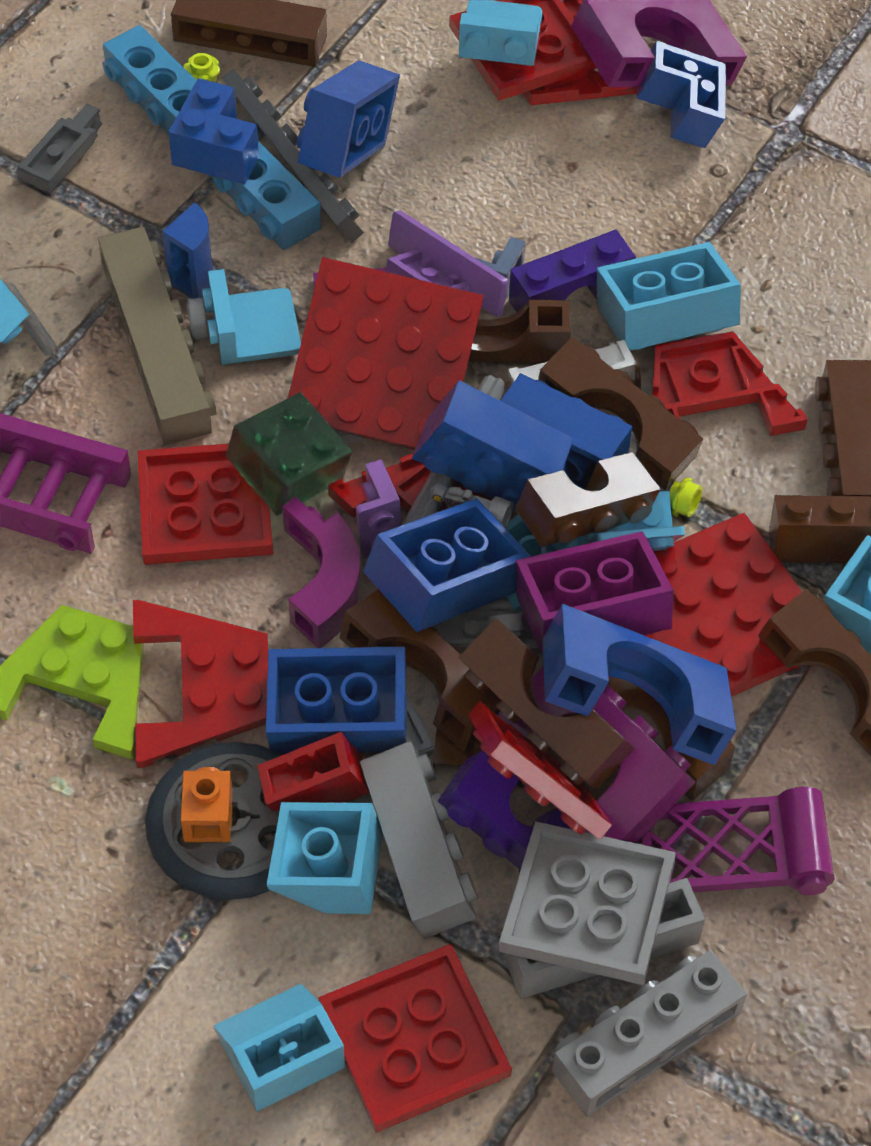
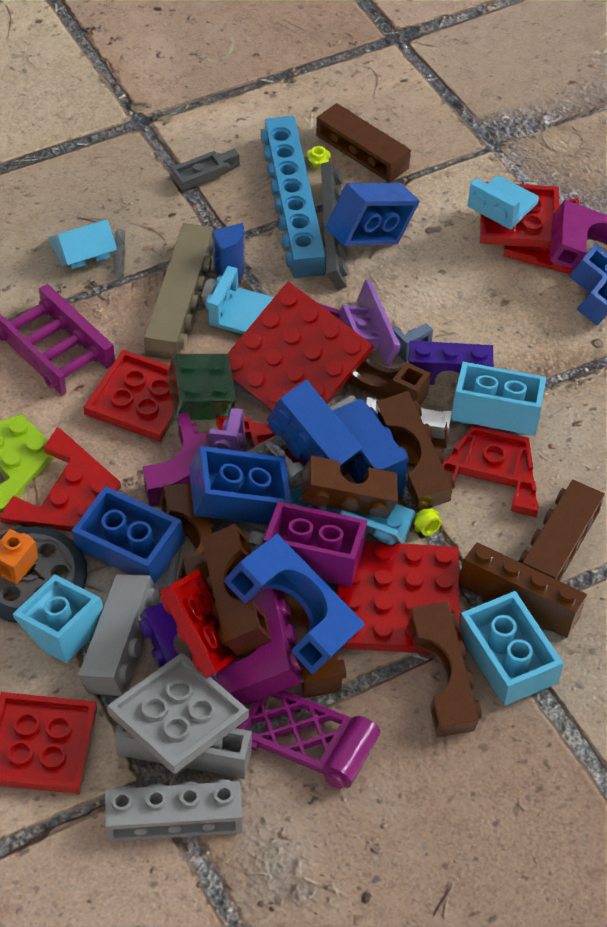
camera: 30 degrees right, 5 degrees down
blue brick [168,78,259,184] -> none
red arch [257,732,370,812] -> none

